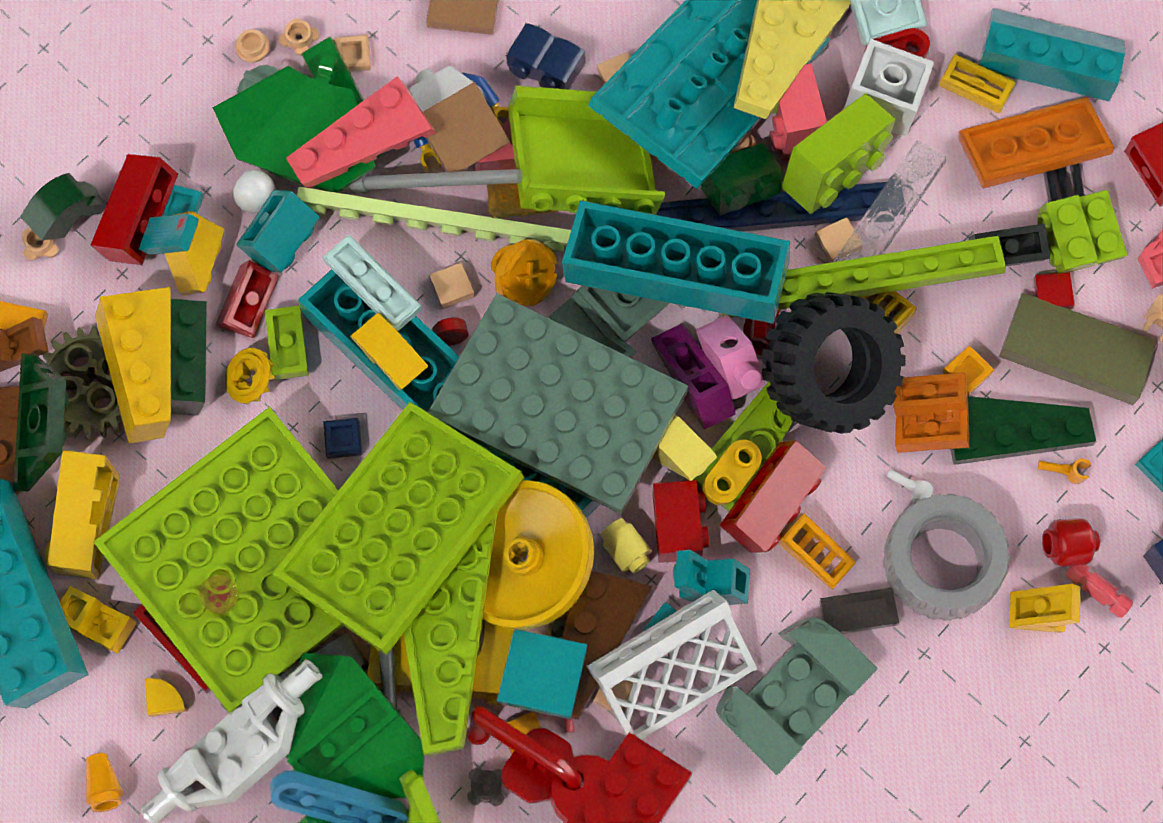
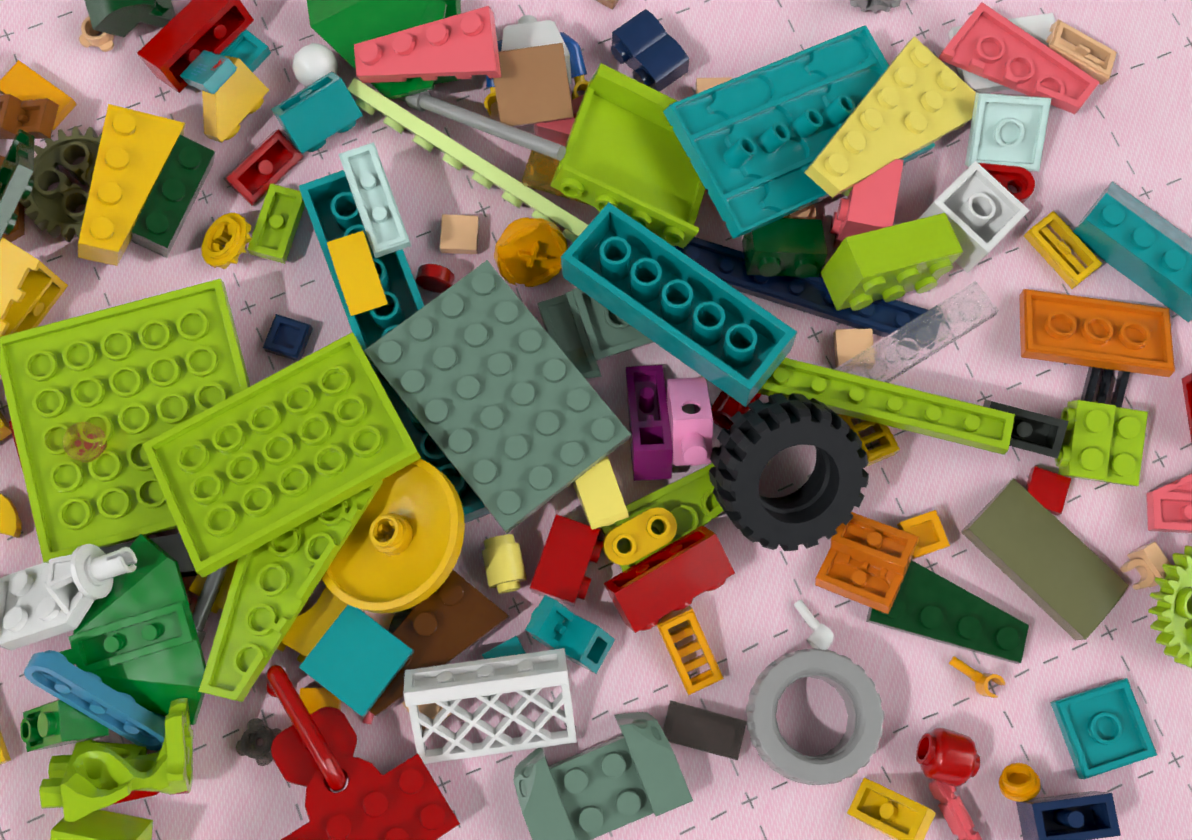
camera: 20 degrees right, 5 degrees up
none -> light orange plate [999,763,1041,802]

